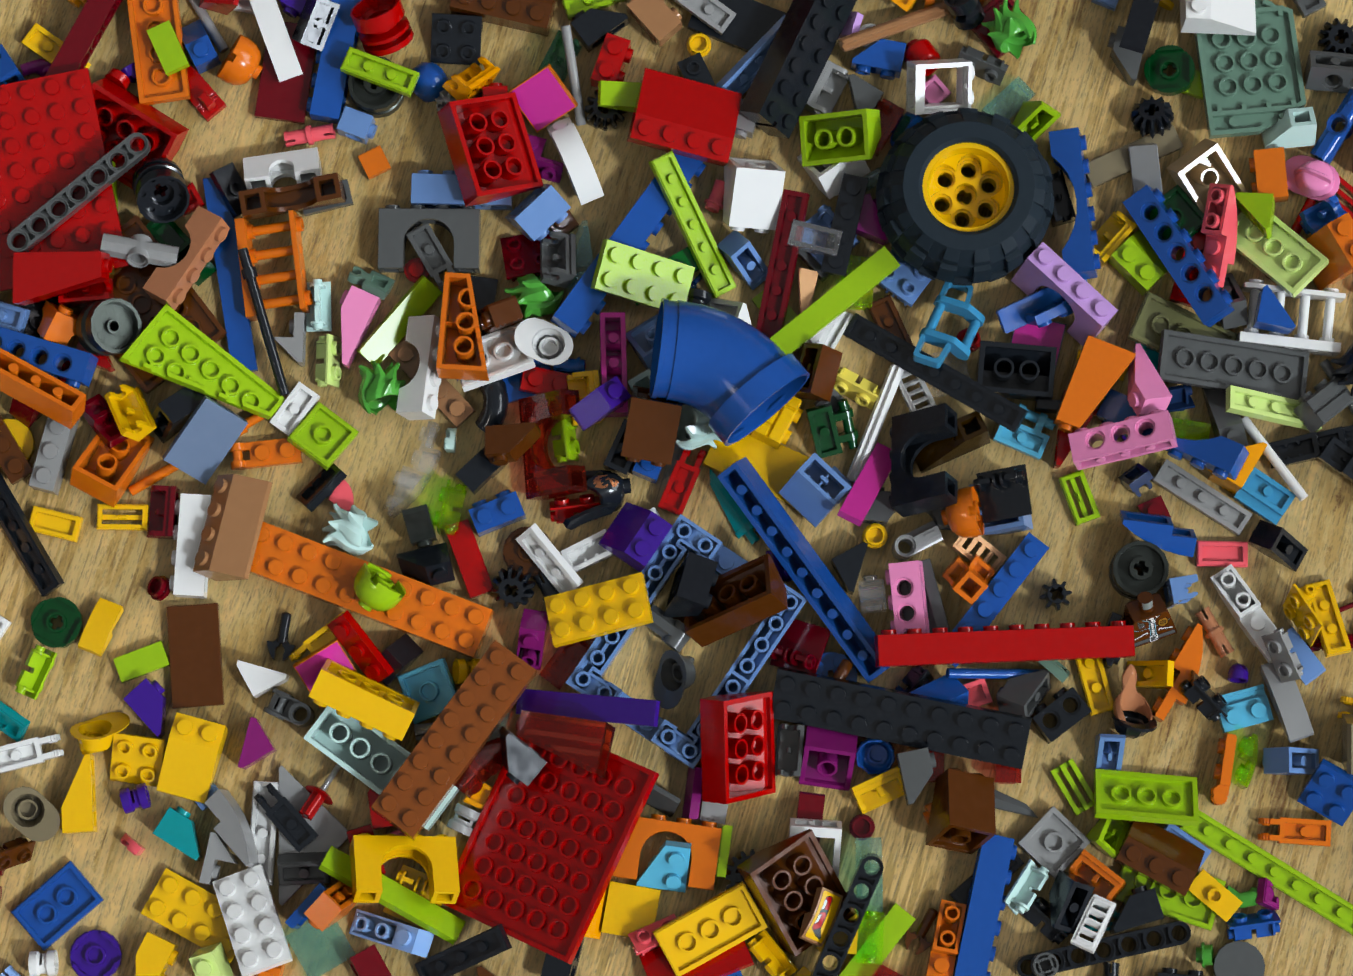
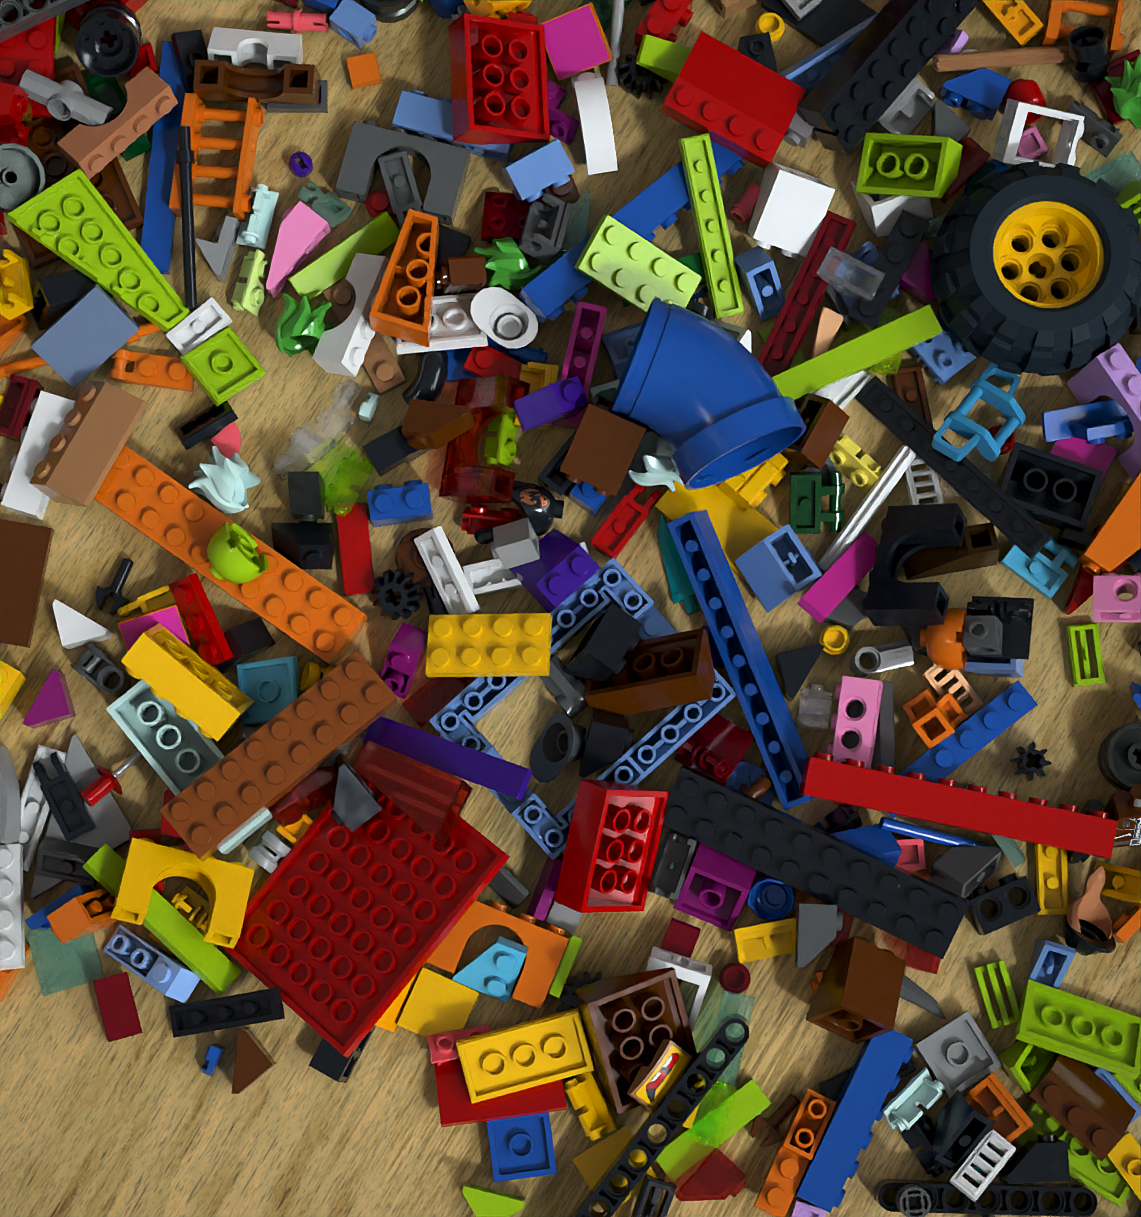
camera: 15 degrees right, 0 degrees up
none -> dark purple hinge [288,151,313,178]
none -> light grey brick [490,517,540,570]
none -> black slope [578,708,634,777]
none -> dark grey brick [963,616,1003,655]

